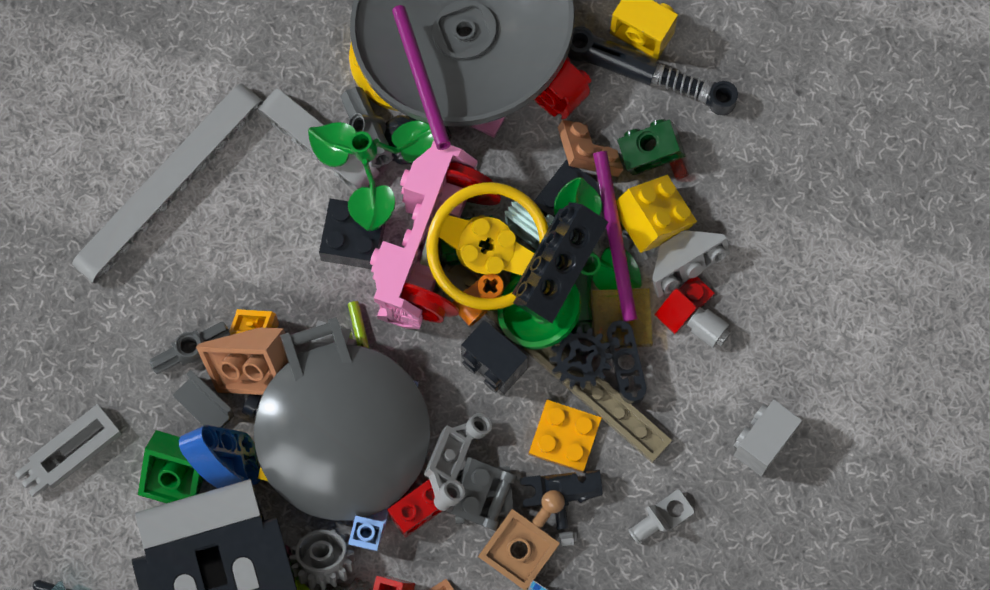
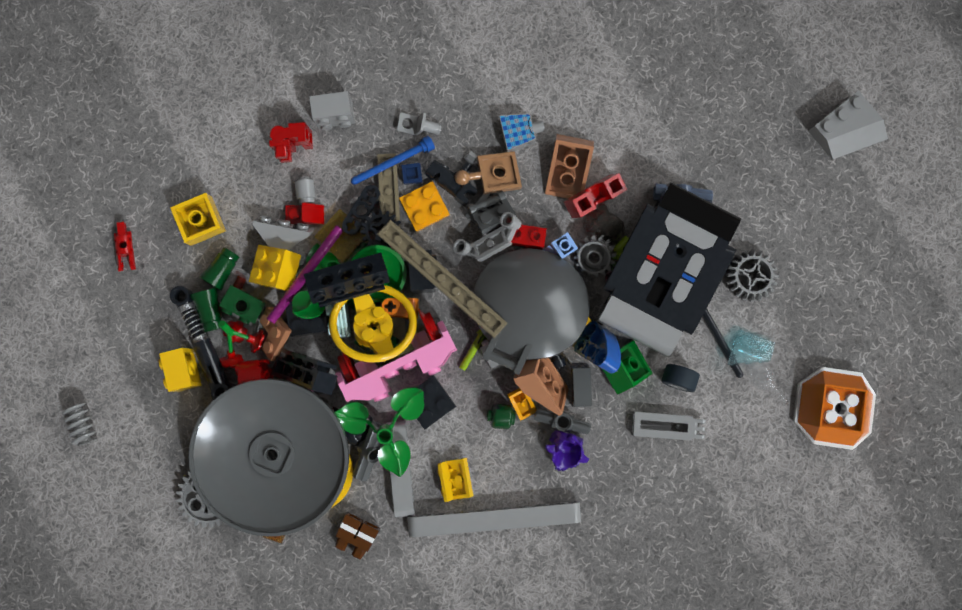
camera: 135 degrees left, 10 degrees up
magenta piece [392,5,451,150] -> none
none -> red hinge [113,222,136,271]
none -> yellow brick [170,193,226,246]
none -> dark green plant [190,288,222,332]
none -> dark green plant [199,247,239,291]
none -> red plant [218,320,264,368]
none -> red hips [269,122,313,163]
none -> black brick [271,348,338,395]
none -> reddish brown hips [335,512,381,559]
none -> blue piece [351,136,435,185]
none -> dark tan tile [377,220,508,339]
none -> dark blue plate [401,163,423,185]
none -> yellow bracket [437,458,473,502]
none -> dark green head [486,404,516,430]
none -> dark purple hair [545,430,589,472]
none -> black wheel [661,364,700,392]

